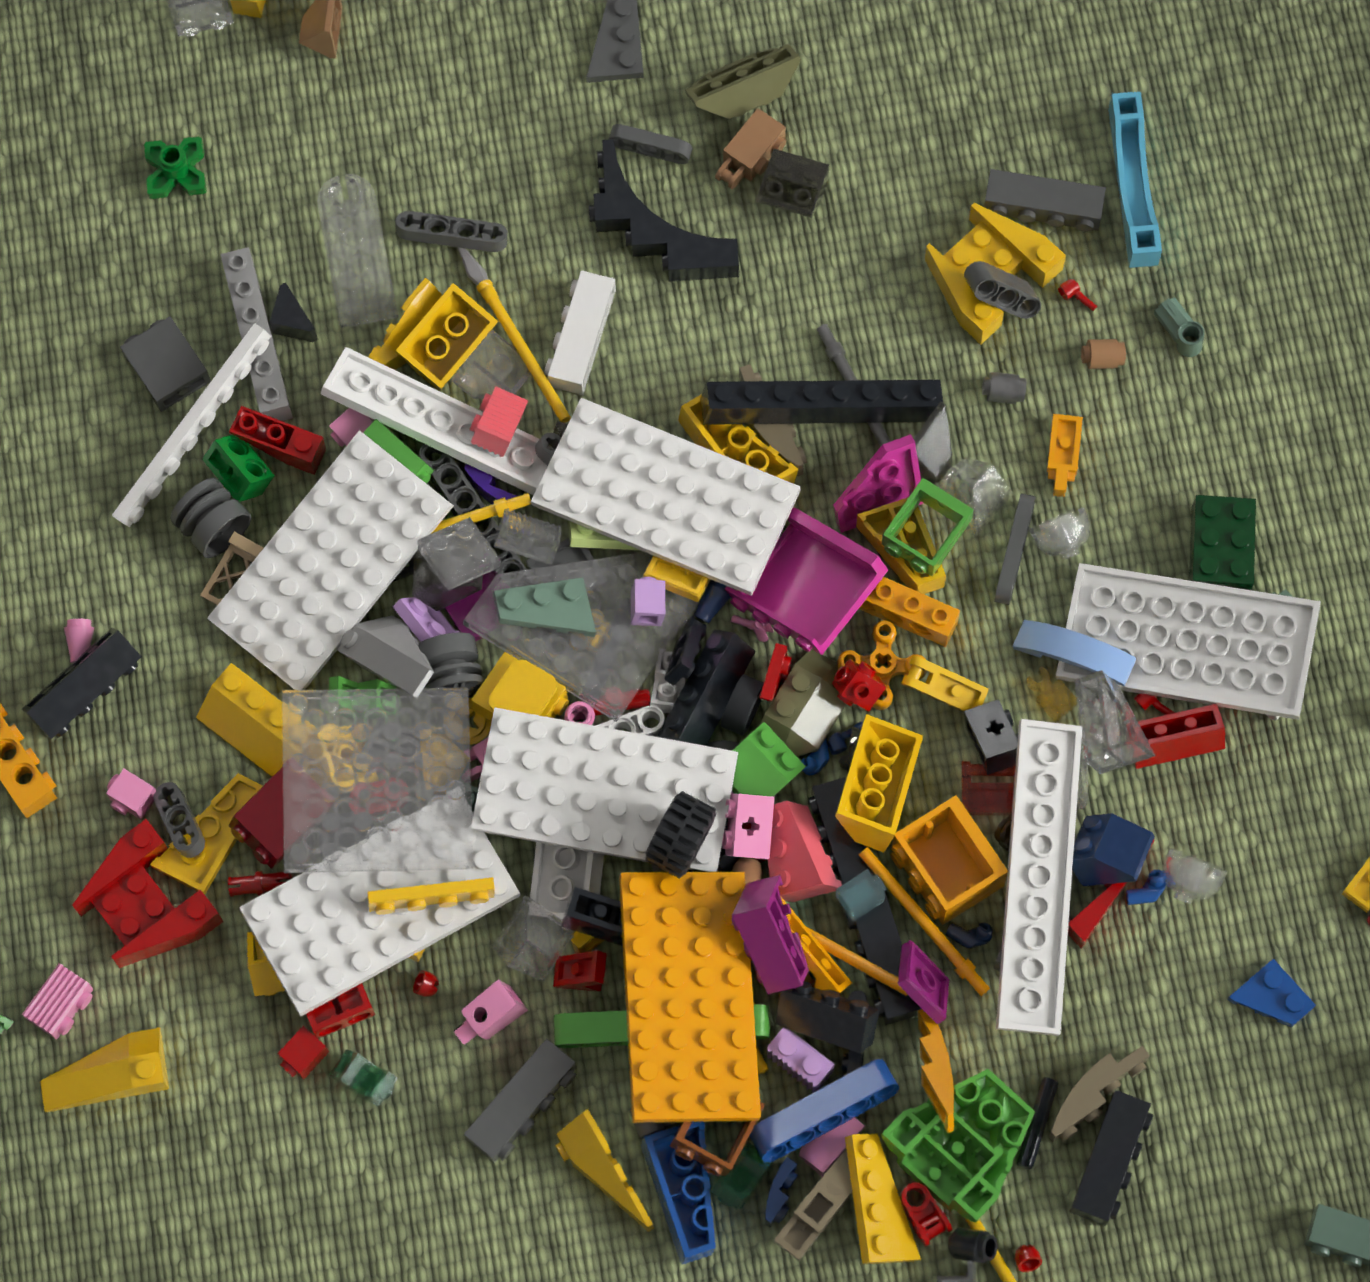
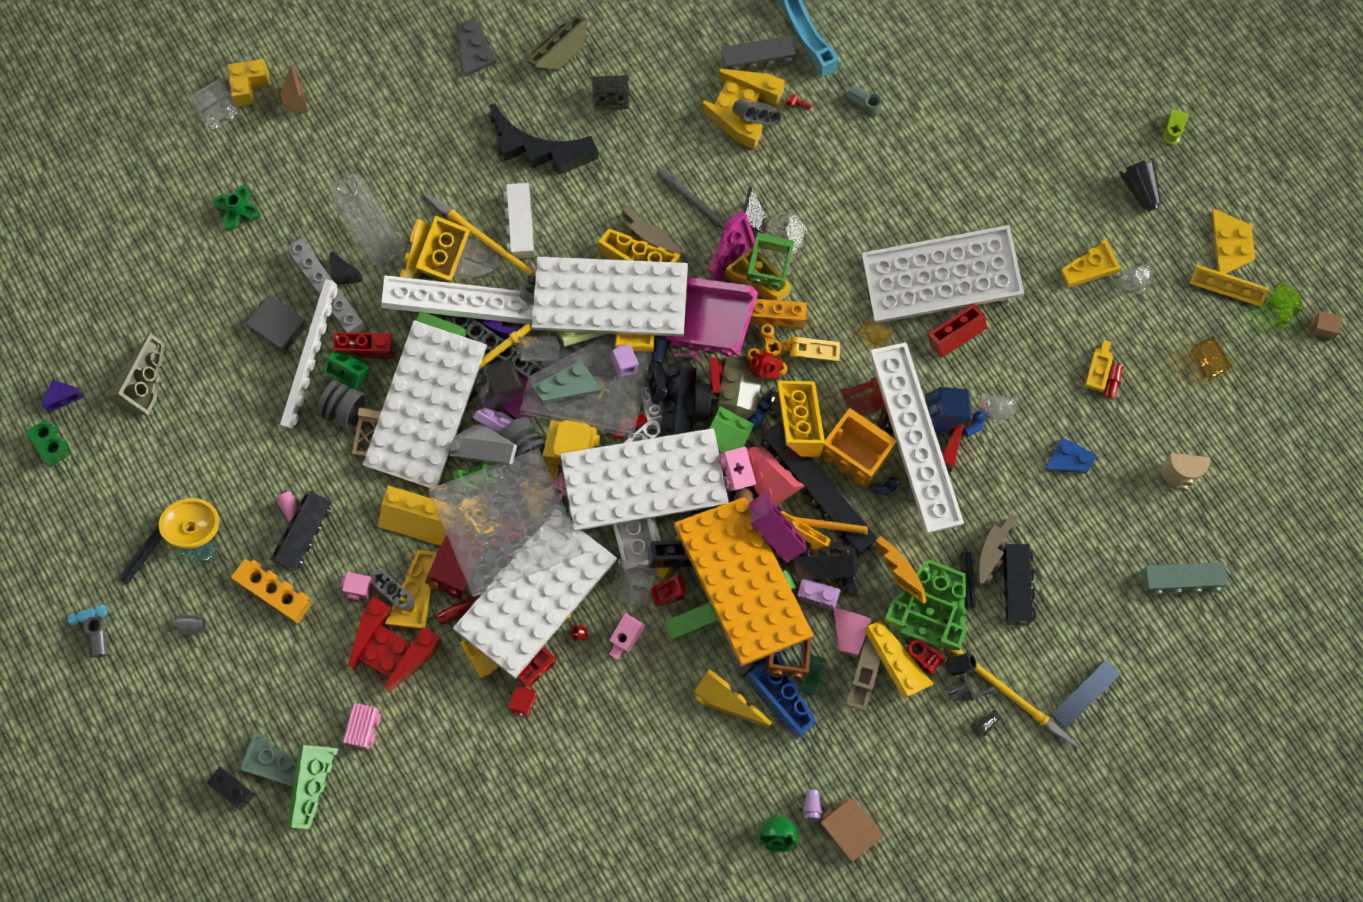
camera: 25 degrees left, 0 degrees up
yellow wedge [40,1027,169,1113] -> none
bright pink brick [329,408,374,447] -> none
clear green brick [329,1049,398,1107] -> none
yellow plate [367,877,495,915] -> none
dark grey beam [396,211,507,252] -> none
clear plate [417,517,501,590] -> none
dark grey brick [464,1039,577,1164] -> none
coral brick [470,386,529,457] -> none
bright pink cone [564,701,595,725] -> none
dark grey beam [608,124,693,164] -> none
black tyre [646,791,716,878] -> none
black brick [701,380,944,425] -> none
medium nougat brick [715,108,787,189] -> none
beam [749,1059,899,1163] -> none
dark blue slope [765,1157,798,1227] -> none
clear light blue brick [836,869,886,921] -> none
light orange bar [858,847,990,996] -> none
magenta tile [898,940,950,1024] -> none
brick [964,699,1018,775] -> none
flat silver brick [982,372,1027,404] -> none
dark grey beam [994,493,1036,605] -> none
light blue slope [1012,620,1136,686] -> none
red hinge [1015,1245,1042,1272] -> none
clear cylinder [1028,506,1091,560] -> none
light orange hinge [1047,414,1083,497] -> none
clear wedge [1075,670,1155,774] -> none
medium nougat brick [1081,339,1126,369] -> none
red hand [1134,693,1175,715] -> none
dark green brick [1189,495,1256,590] -> none

